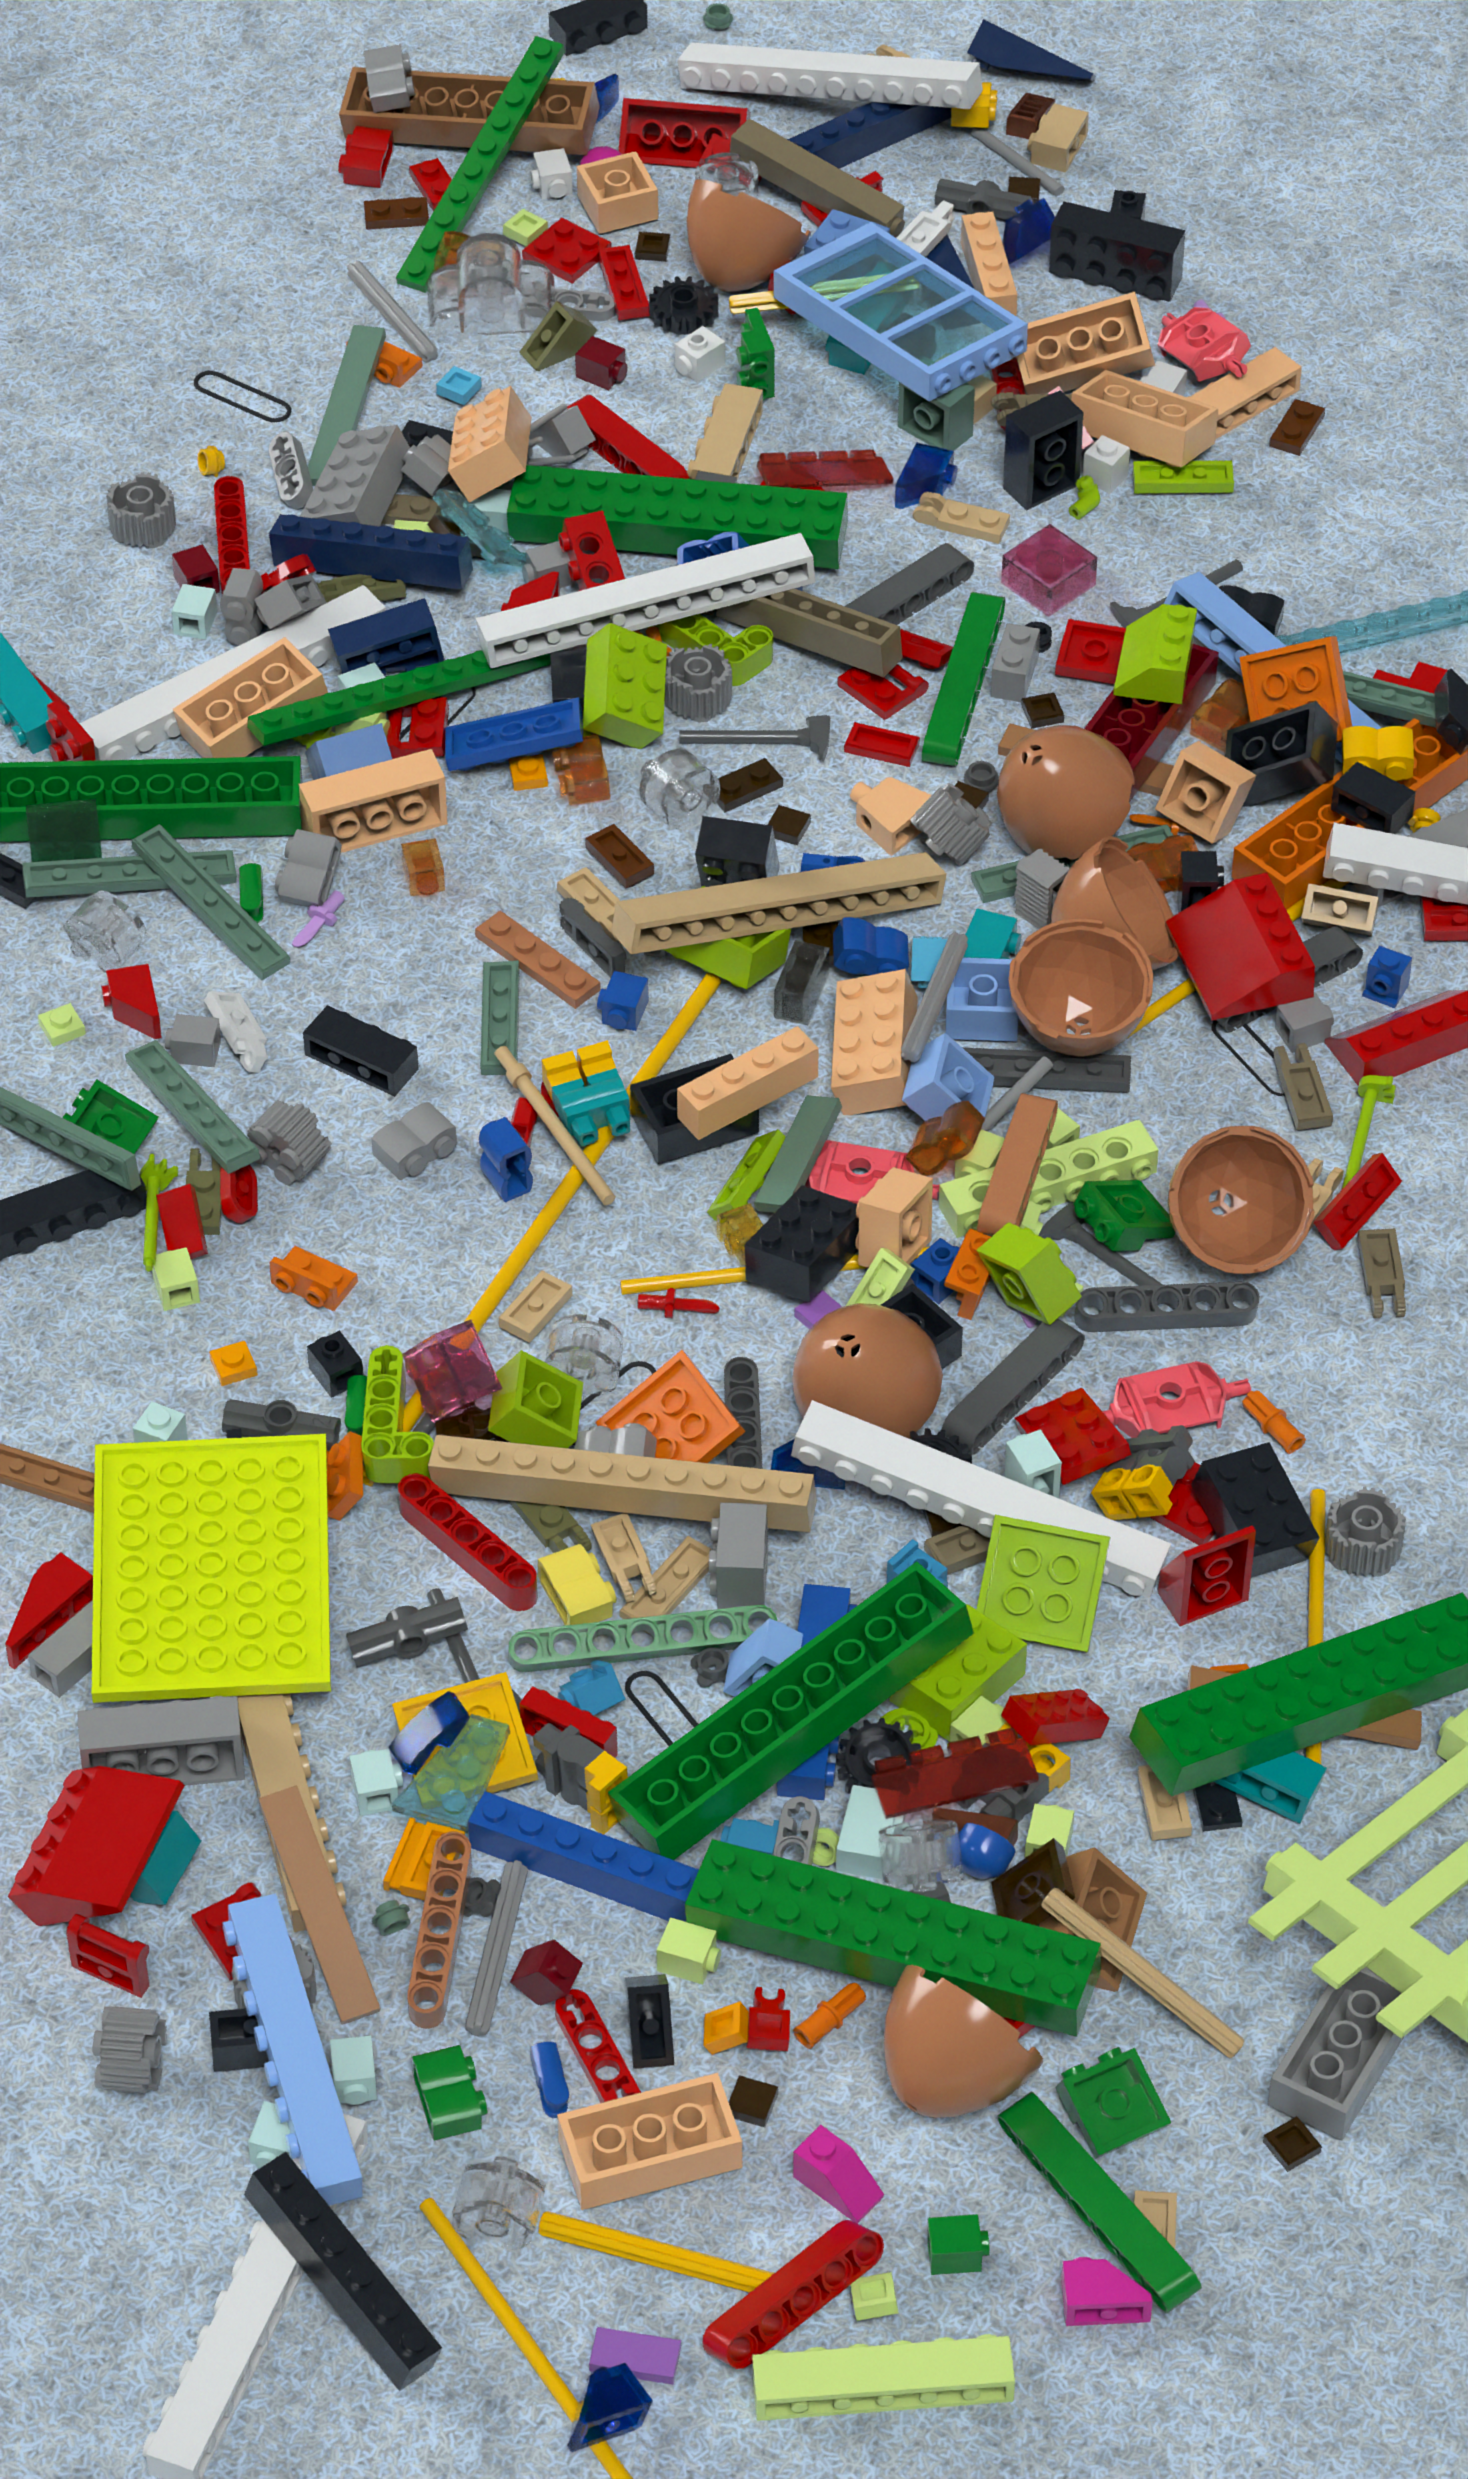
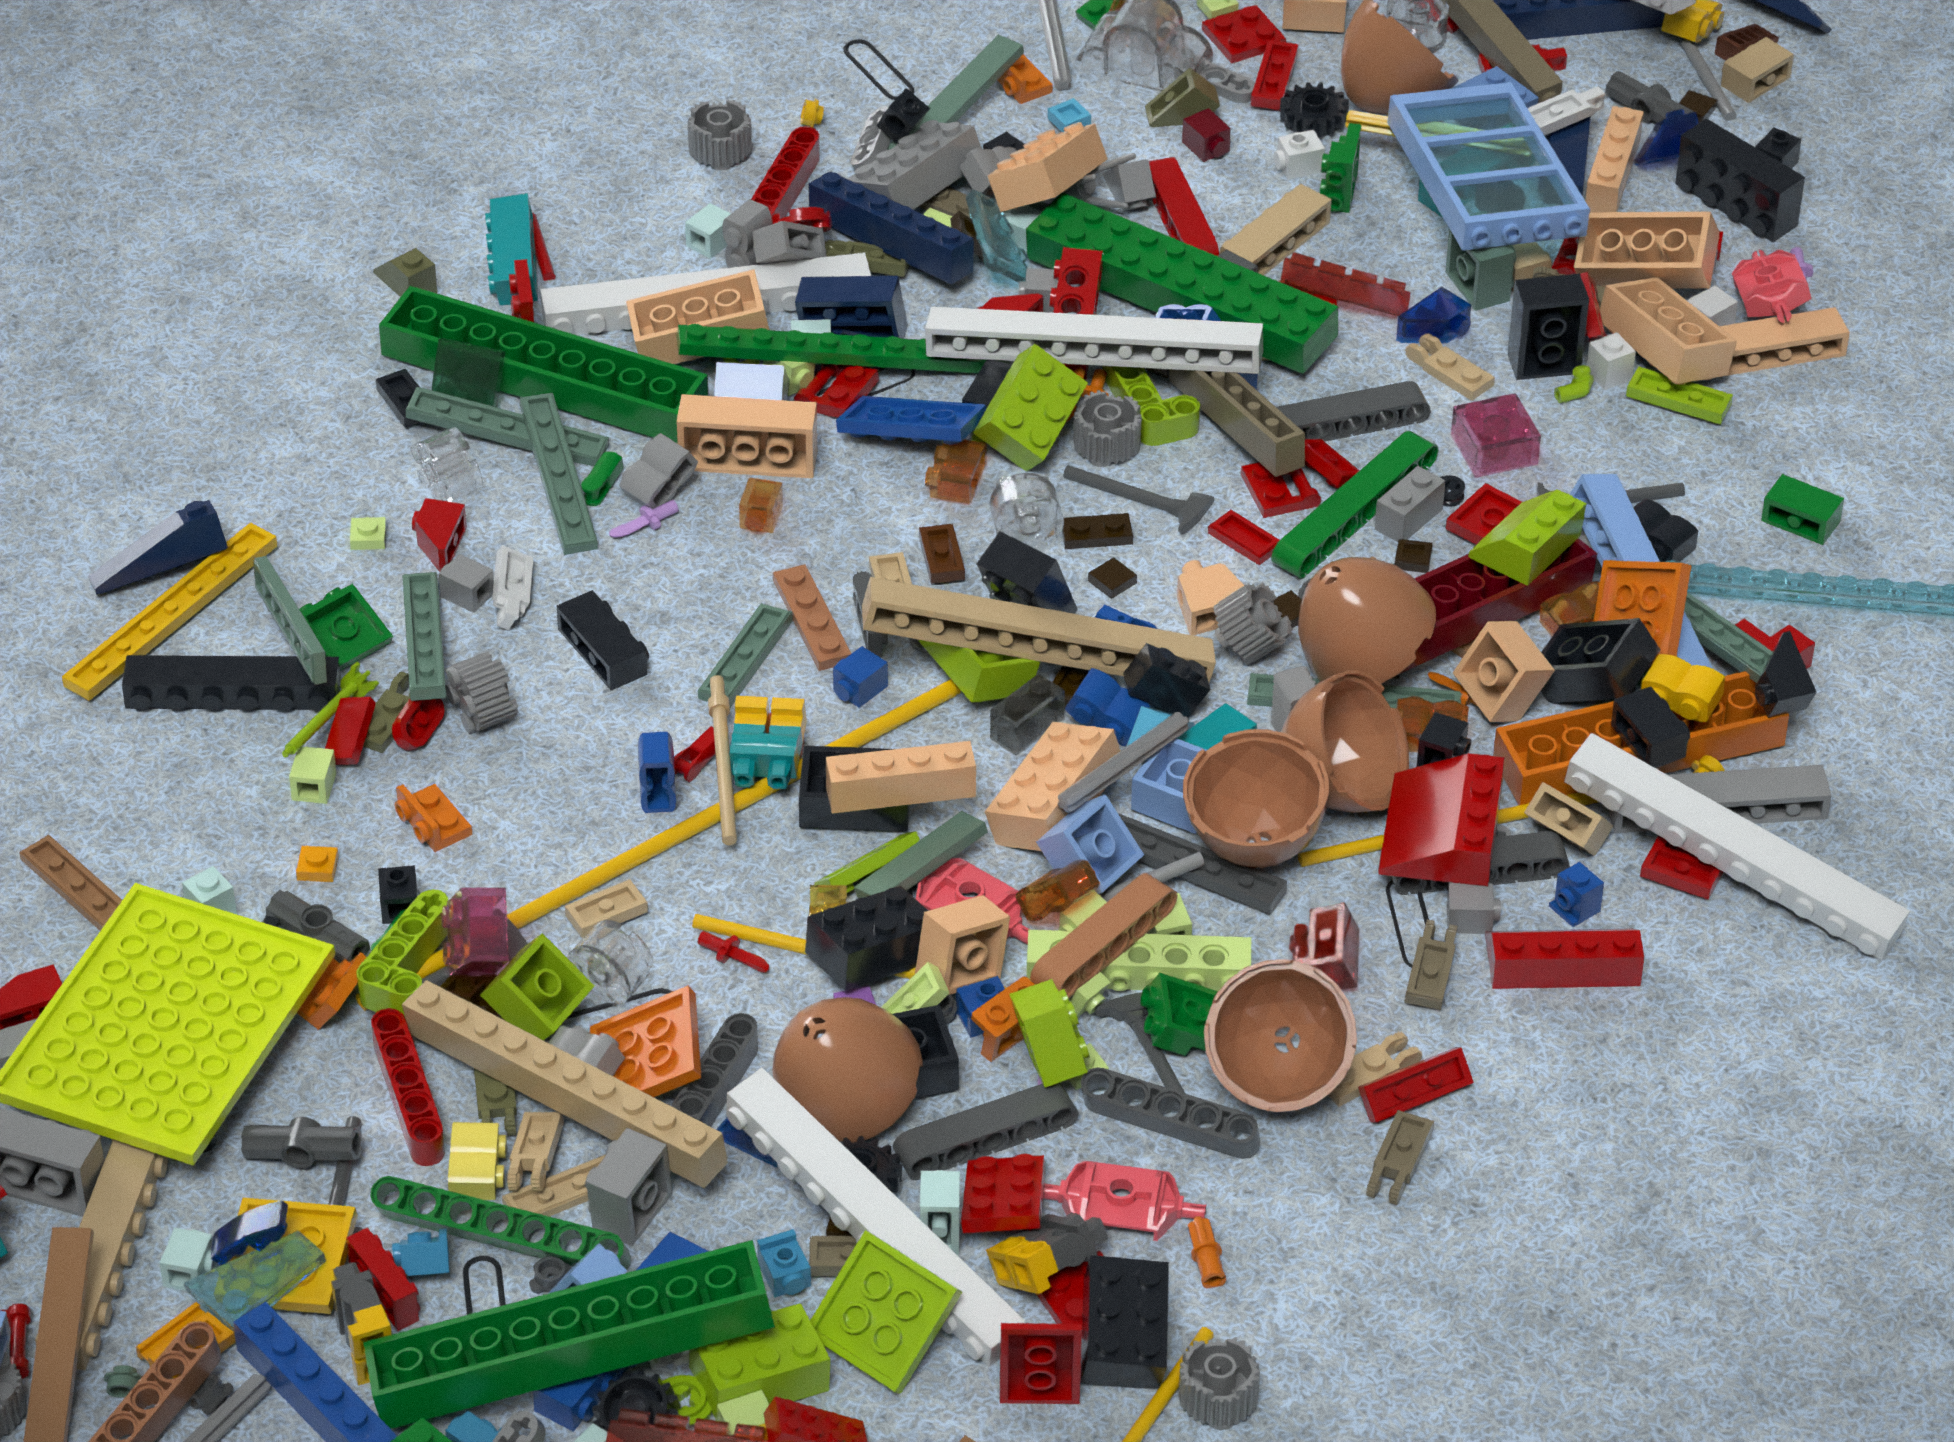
camera: 25 degrees right, 5 degrees down
dark red brick [172,544,220,593] -> none
light grey brick [371,1102,457,1180] -> none
light orange plate [509,754,548,791] -> none
dark brown tile [635,231,671,262] -> none
reddish brown plate [1269,399,1325,456] -> none
lime piece [1342,1075,1396,1189] -> none
none -> black brick [876,88,930,144]
none -> black brick [1123,643,1210,718]
none -> clear red brick [1289,902,1360,990]
none -> green brick [1761,474,1844,545]

